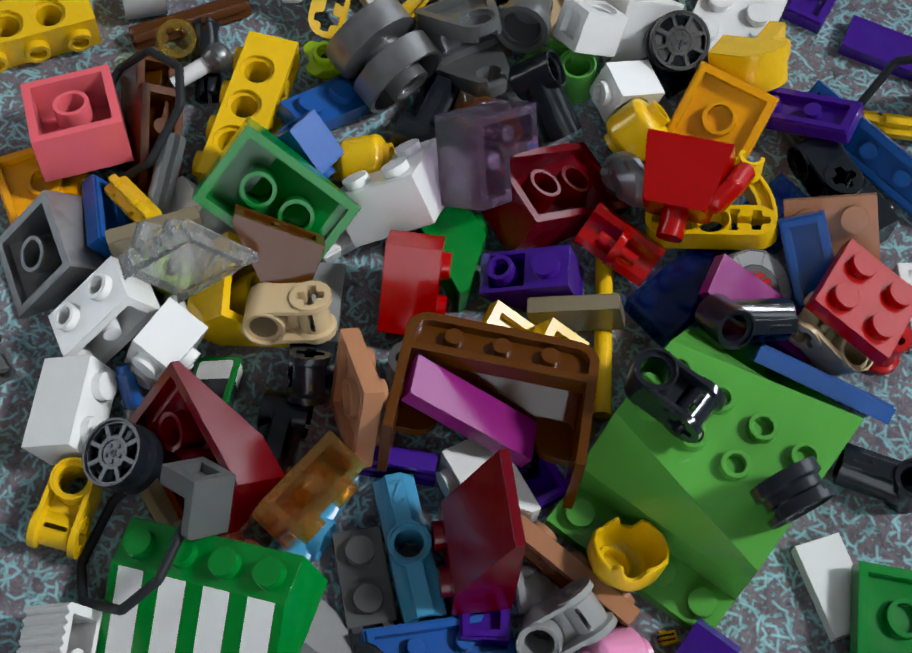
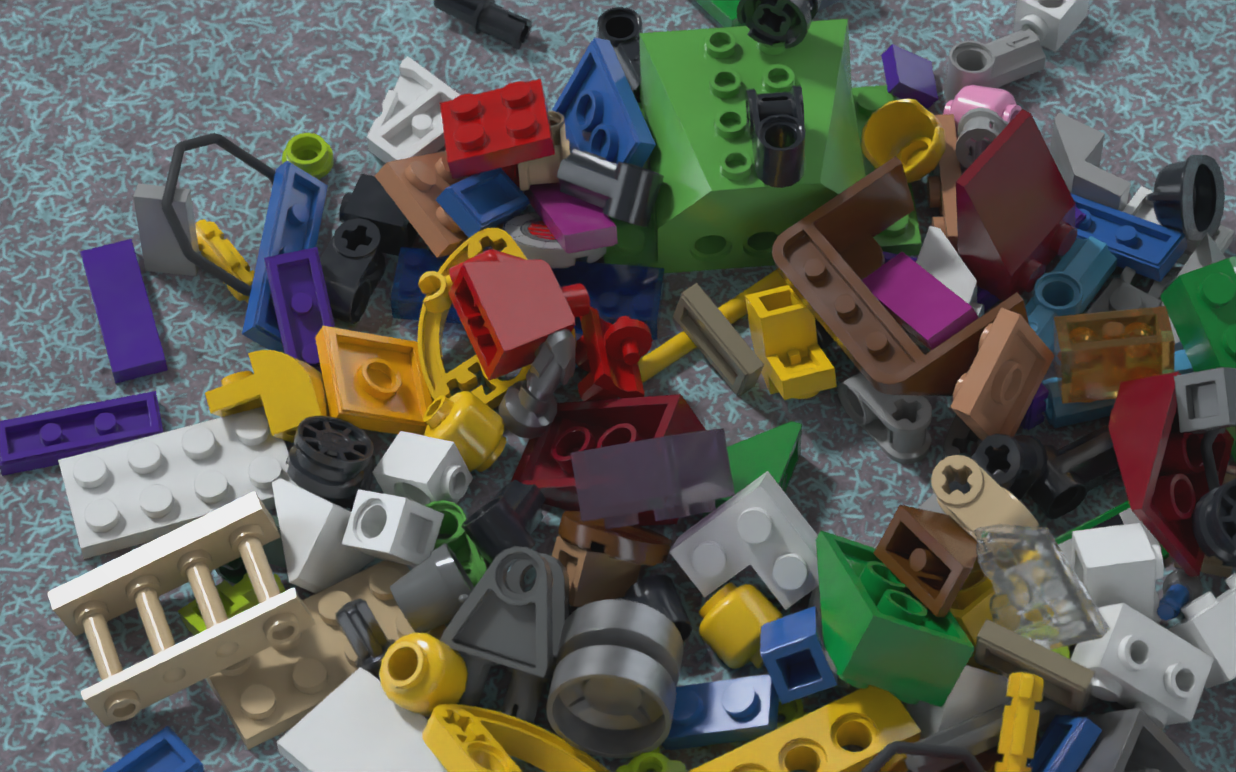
camera: 125 degrees left, 10 degrees down
red brick [377,230,453,335] -> none
dark purple slope [479,244,584,311] -> none

